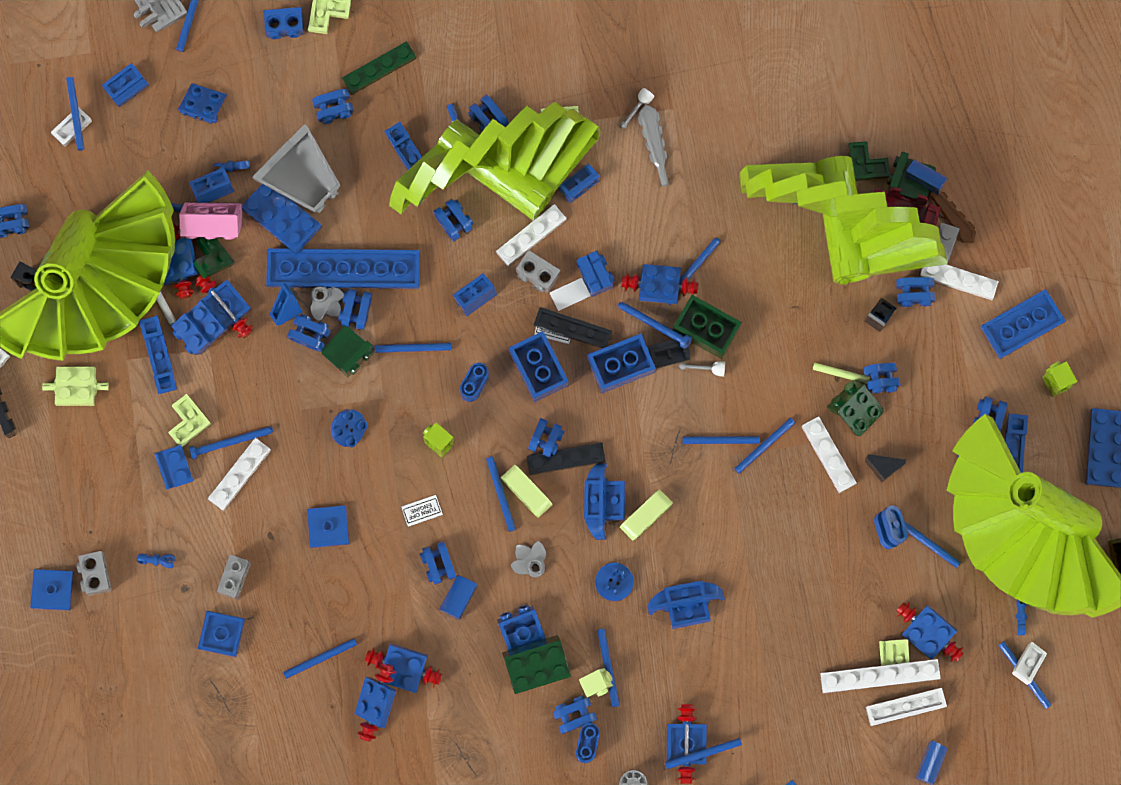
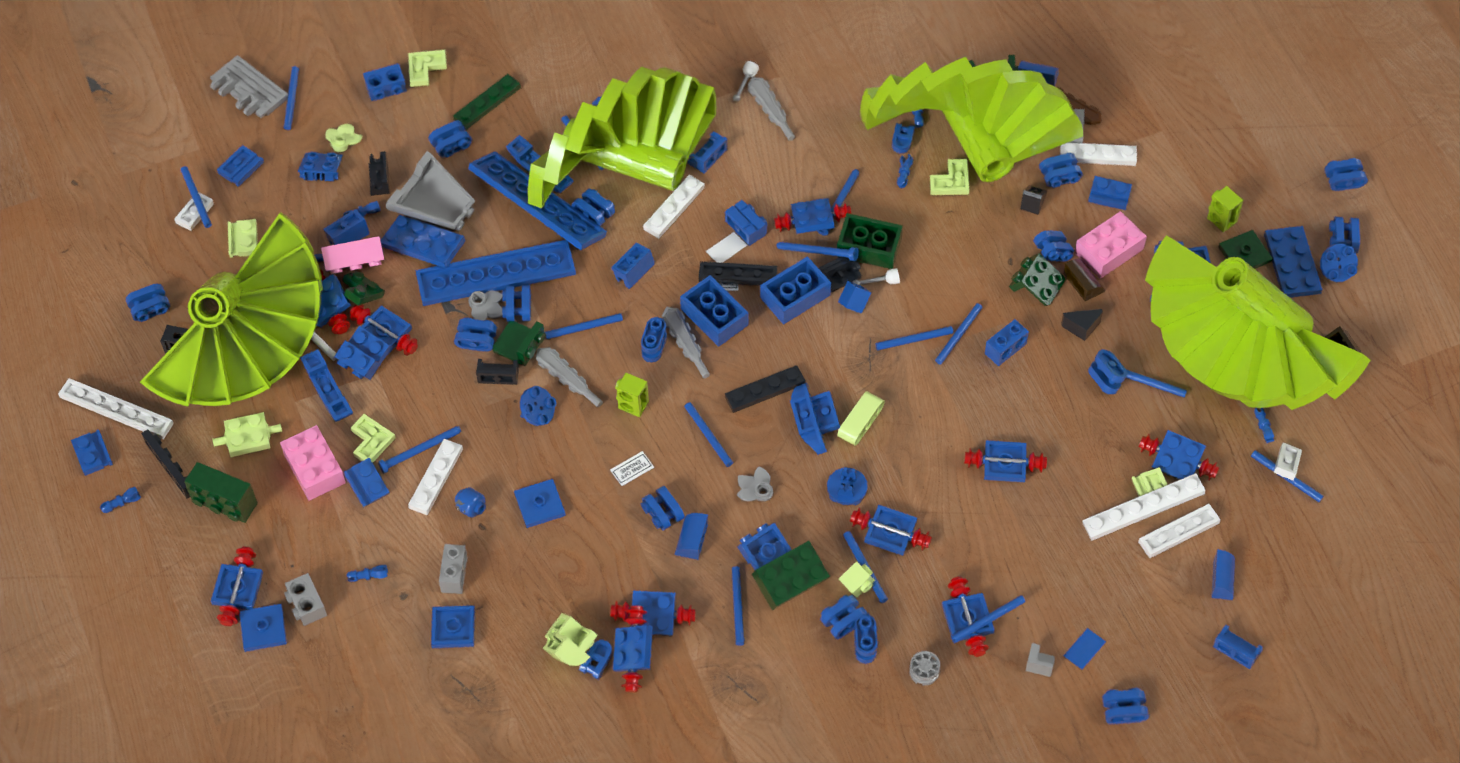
camera: 10 degrees left, 20 degrees down
blue slope [269,283,303,326] -> none
blue piece [283,638,357,679] -> none
yellowish green beam [500,464,553,518] -> none
light grey brick [516,250,560,293] -> none
blue brick [528,418,564,457] -> none
blue plate [647,580,725,629] -> none
white plate [801,417,857,493] -> none
yellowish green bar [813,362,870,384] -> none
blue plate [980,289,1066,359] -> none
none -> dark green brick [184,462,258,523]
none -> blue plate [211,546,263,626]
none -> yellowish green plate [228,219,258,258]
none -> bright pink brick [280,425,346,501]
none -> yellowish green plate [325,124,362,152]
none -> black hinge [369,151,390,196]
none -> blue head [455,487,486,518]
none -> blue plate [469,151,607,250]
none -> black hinge [476,359,519,385]
none -> light grey sword [536,347,603,407]
none -> yellowish green brick [543,613,597,666]
none -> blue plate [579,640,612,680]
none -> light grey sword [662,306,710,378]
none -> blue bar [732,566,744,646]
none -> blue panel [838,281,871,313]
none -> blue plate [850,505,932,556]
none -> blue plate [892,123,915,153]
none -> blue piece [897,154,914,188]
none -> yellowish green plate [930,159,969,195]
none -> blue plate [964,440,1047,482]
none -> blue brick [985,319,1029,366]
none -> dark brown brick [1063,259,1105,302]
none -> bright pink brick [1075,211,1147,279]
none -> blue plate [1088,176,1132,210]
none -> dark green plate [1218,229,1273,269]

